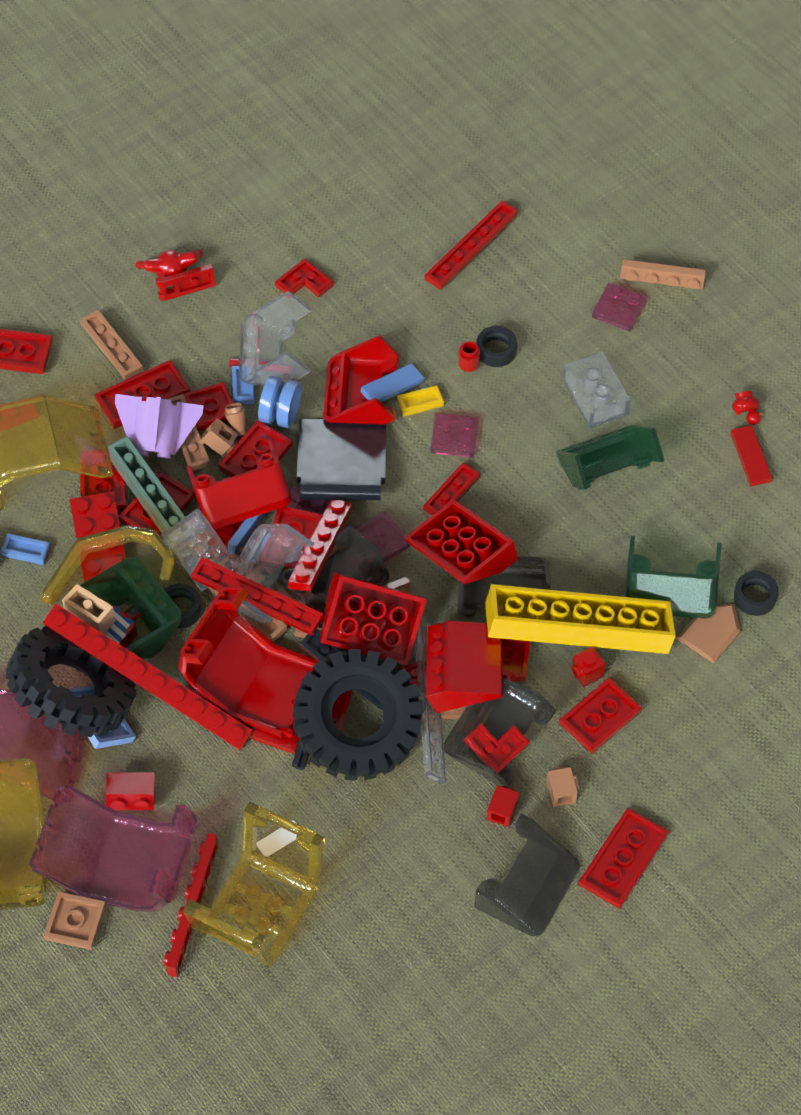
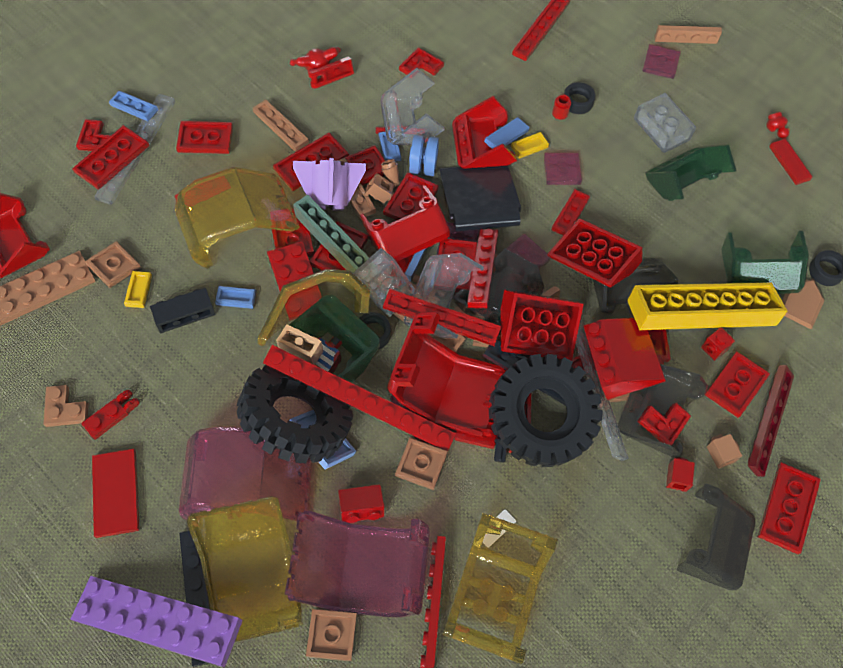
camera: 10 degrees left, 5 degrees up
none -> nougat plate [395,438,448,490]
none -> dark red plate [748,365,794,477]

